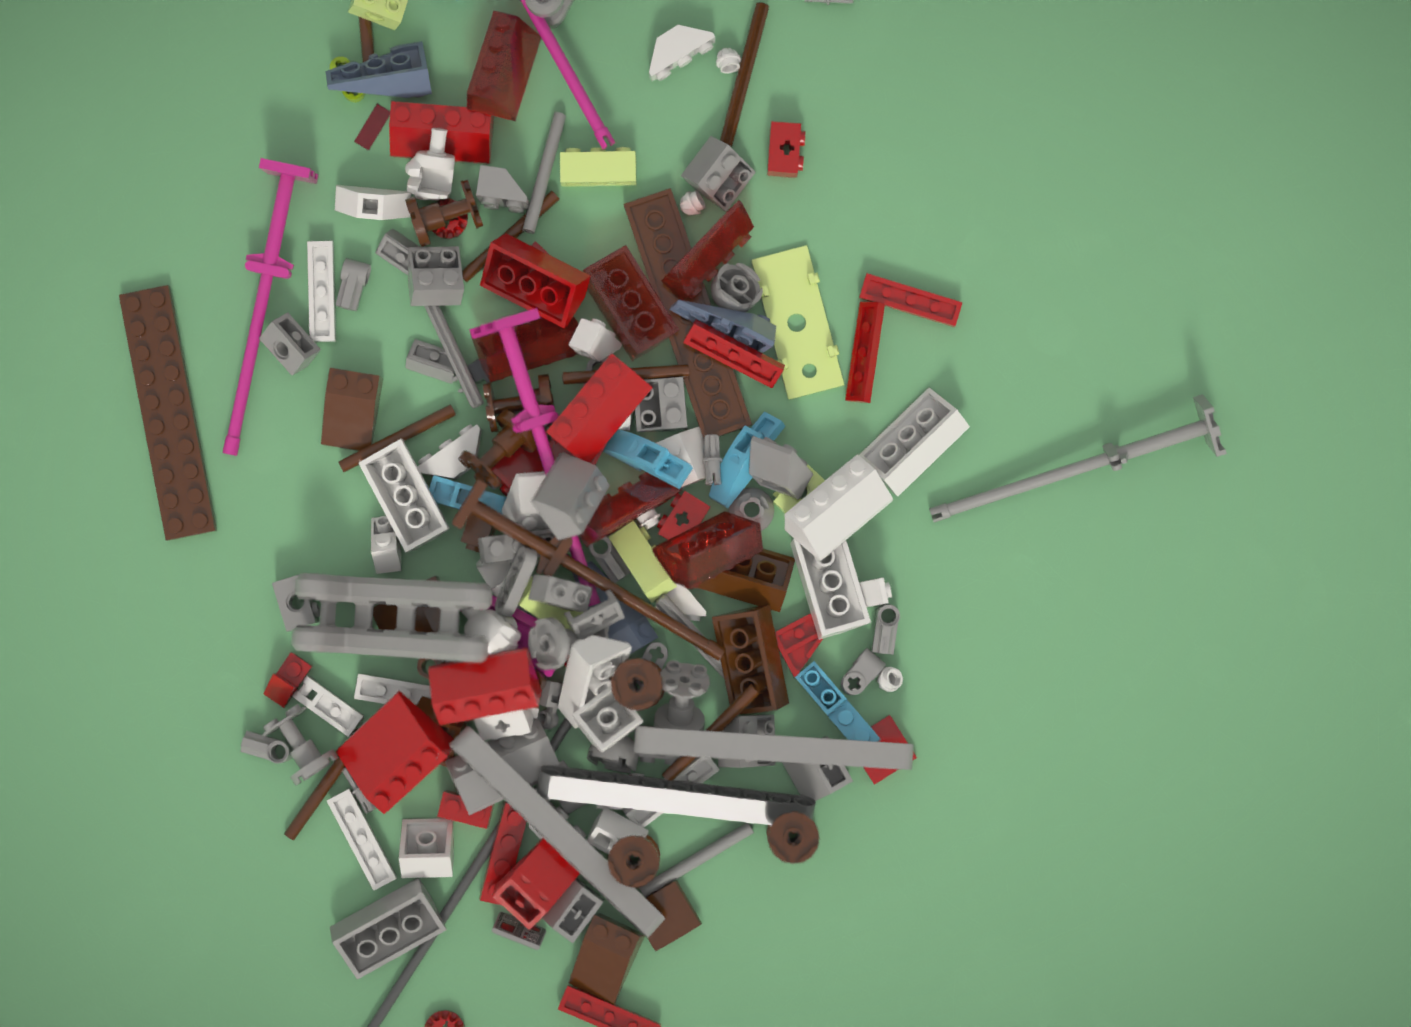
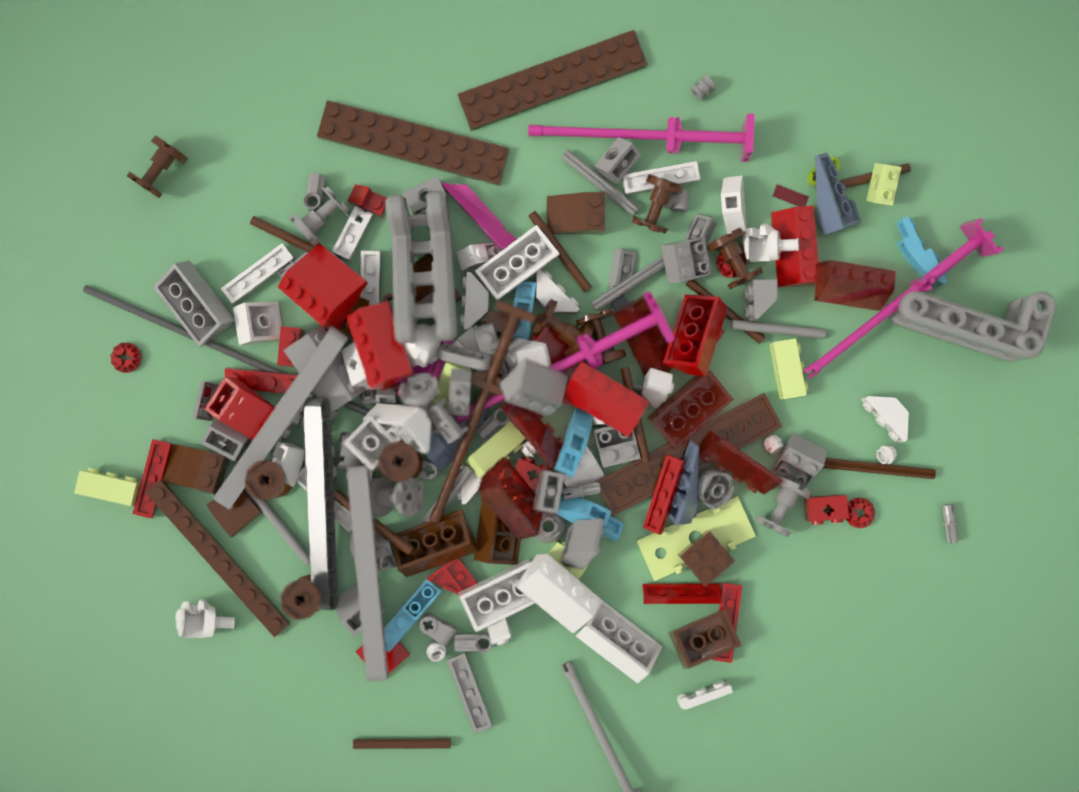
camera: 80 degrees right, 0 degrees up
none -> reddish brown piece [127,135,188,199]
none -> reddish brown plate [145,479,290,638]
none -> white piece [175,599,235,638]
none -> reddish brown plate [317,100,509,186]
none -> reddish brown piece [353,738,451,749]
none -> dark pink wedge [441,182,517,251]
none -> light grey plate [447,652,493,734]
none -> white slope [461,272,490,331]
none -> light grey brick [533,471,564,513]
none -> light grey axle [562,150,639,216]
none -> reddish brown piece [632,174,684,234]
none -> reddish brown slope [668,609,741,669]
none -> reddish brown brick [677,530,735,586]
none -> white plate [677,680,733,709]
none -> light grey bush [690,75,716,101]
none -> light grey piece [755,475,812,537]
none -> red gear [846,498,876,528]

